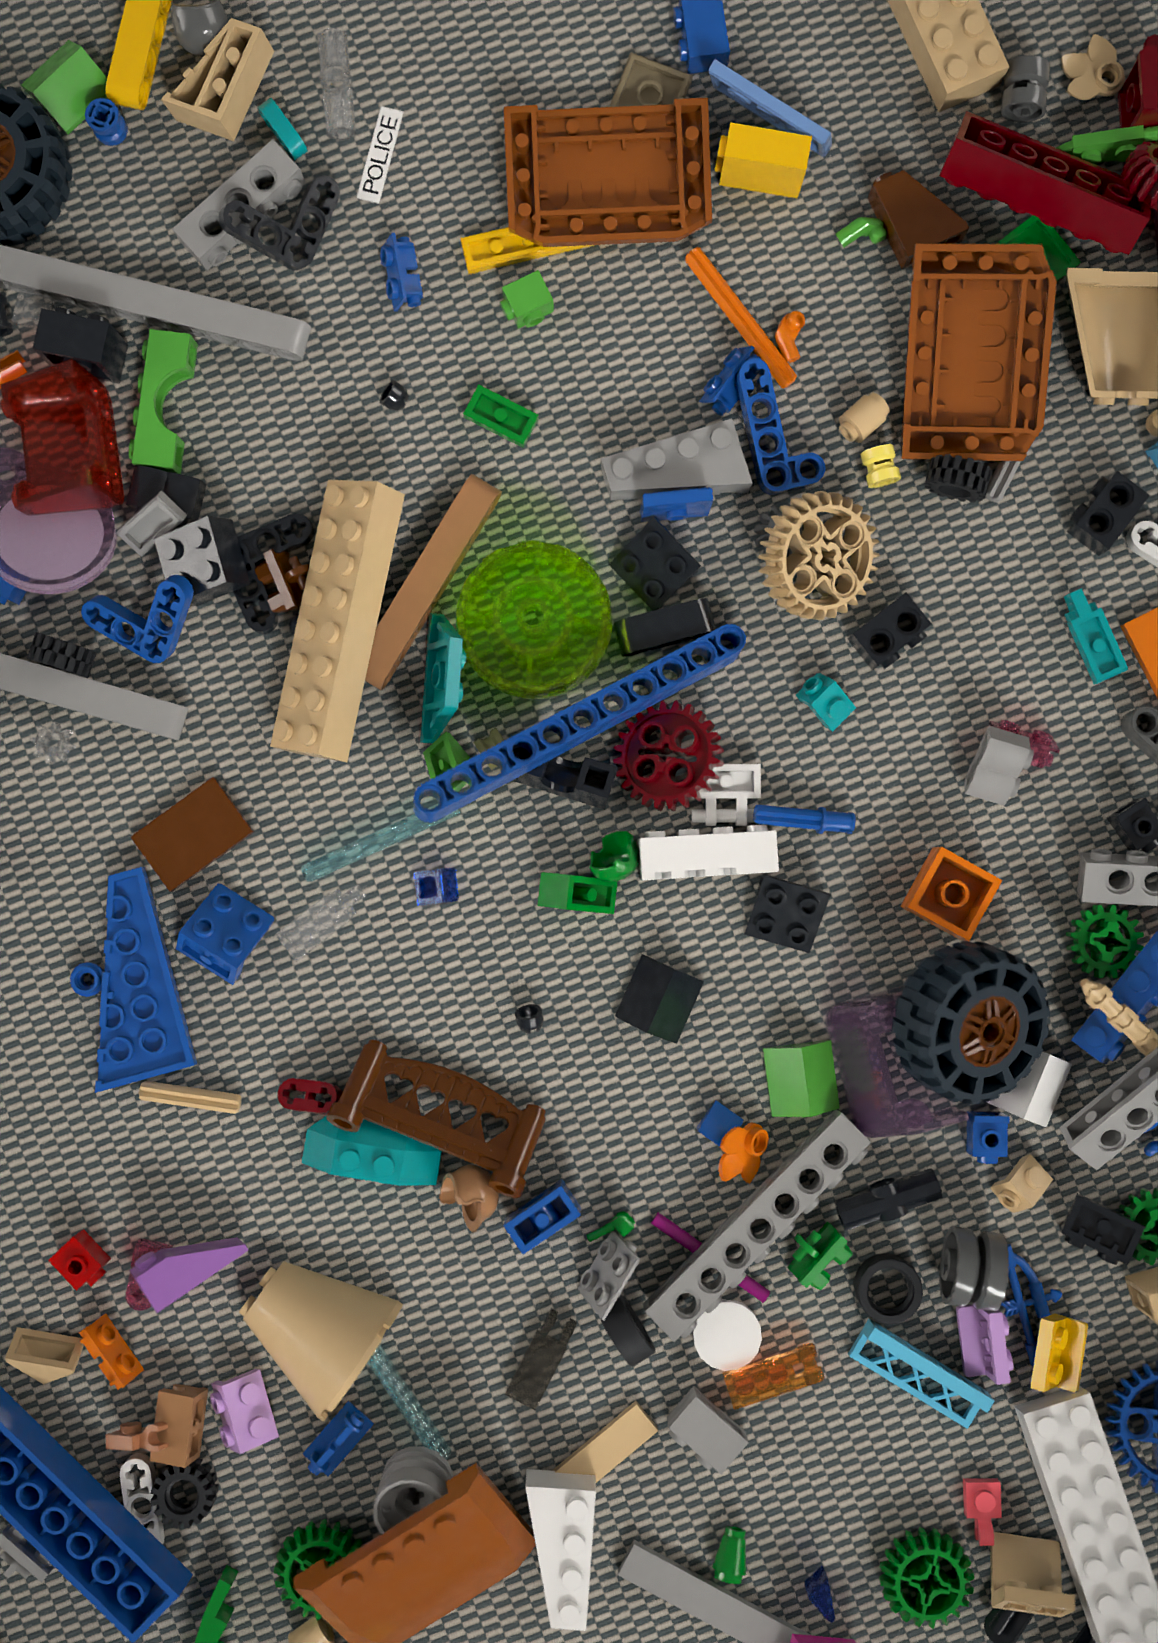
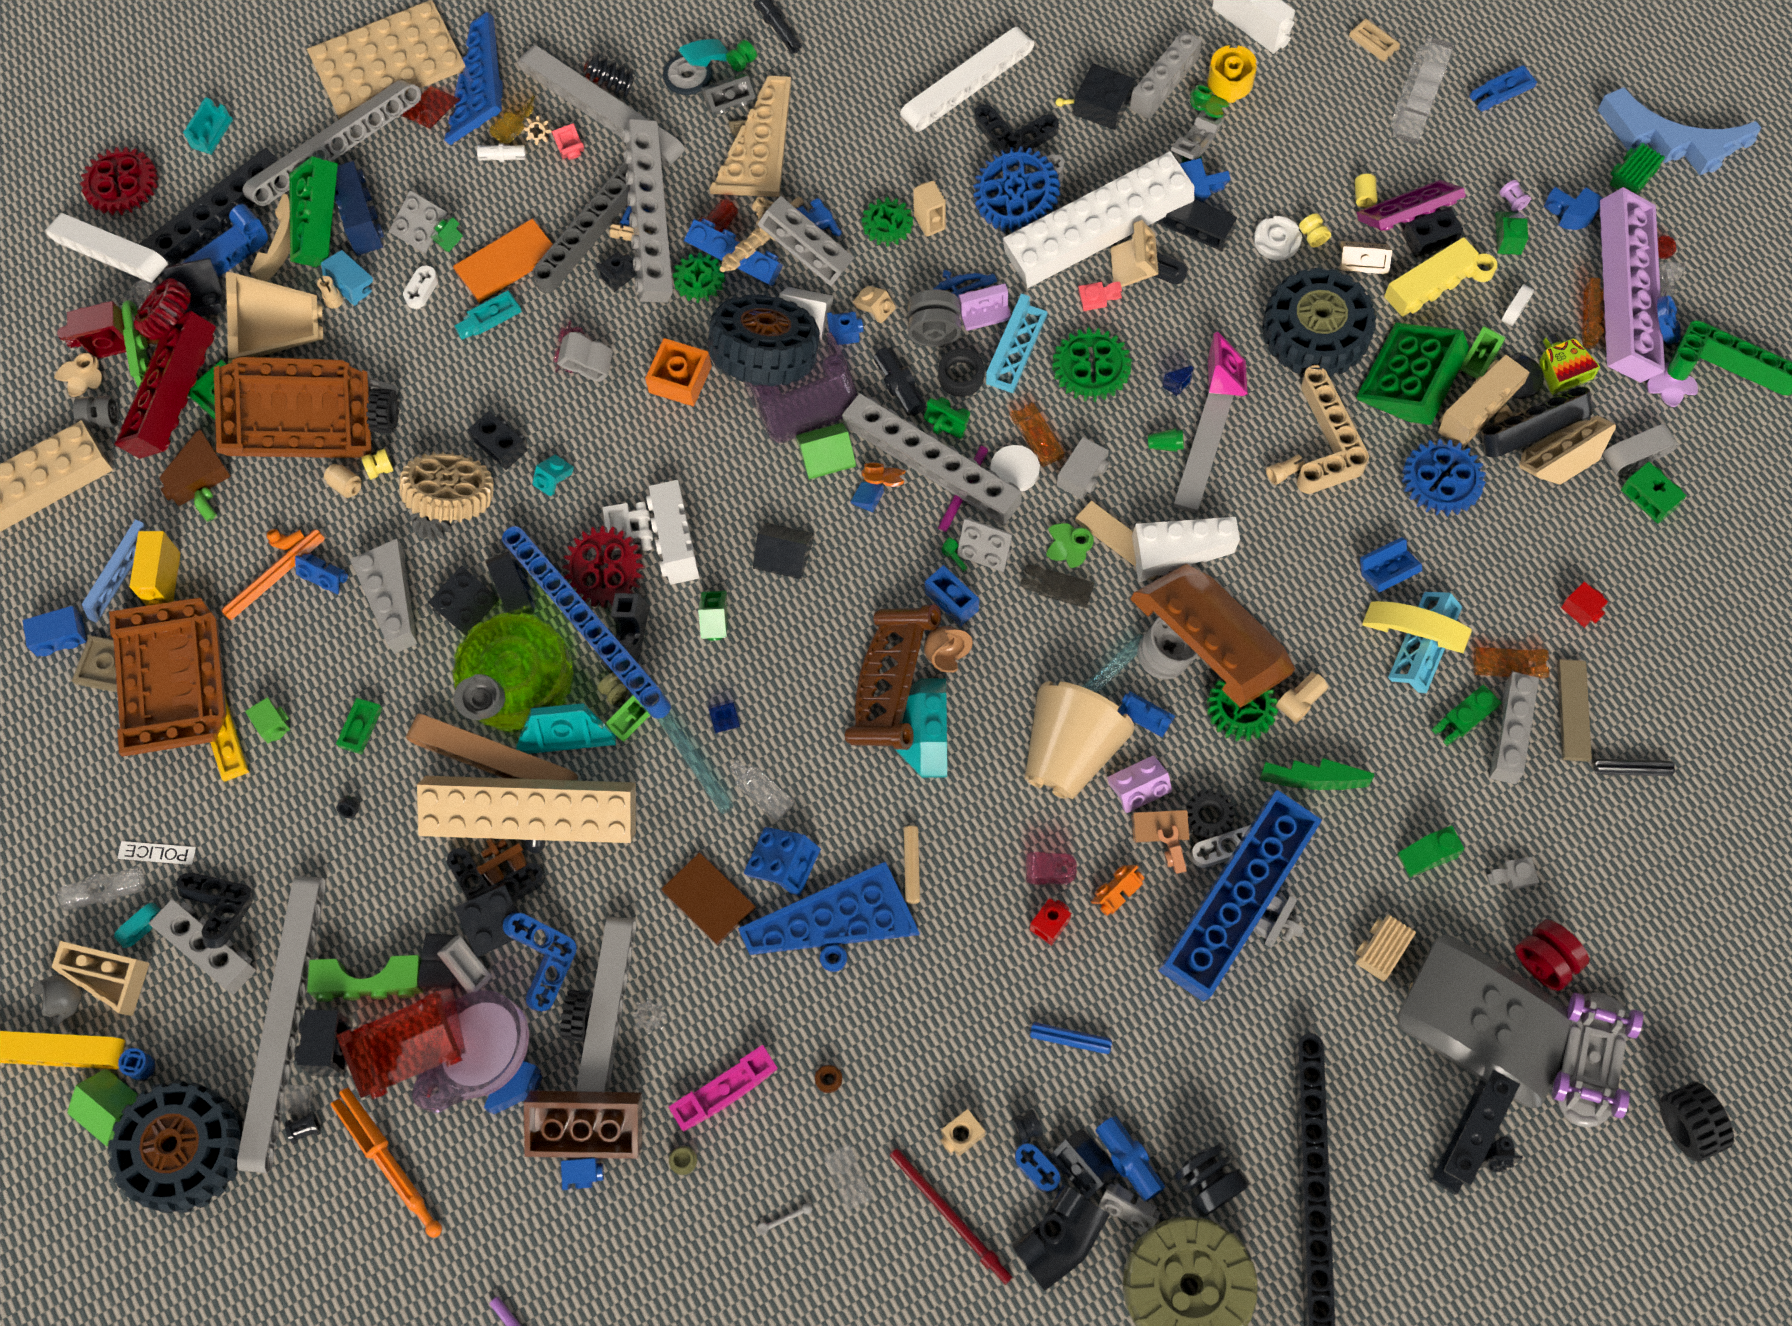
camera: 100 degrees left, 20 degrees down
tan slope [5,1327,84,1384] -> none
medium lavender slope [129,1237,248,1313] -> none
dark red beam [277,1078,342,1115] -> none
blue hinge [380,232,423,312] -> none
black hinge [515,1004,544,1034] -> none
green hair [590,831,640,882] -> none
black tyre [599,1295,655,1367] -> none
blue plate [640,487,713,522] -> none
blue beam [735,358,825,495] -> none
black hinge [744,874,831,953] -> none
blue axle [753,805,856,834] -> none
green gear [879,1526,975,1629] -> none
yellow bracket [1030,1313,1088,1392] -> none
black bracket [1059,1193,1145,1265] -> none
black brick [1067,471,1150,556] -> none
none -> dark grey helmet [453,674,505,720]
none -> bright green plate [1046,523,1094,568]
none -> green gear [1052,328,1132,402]

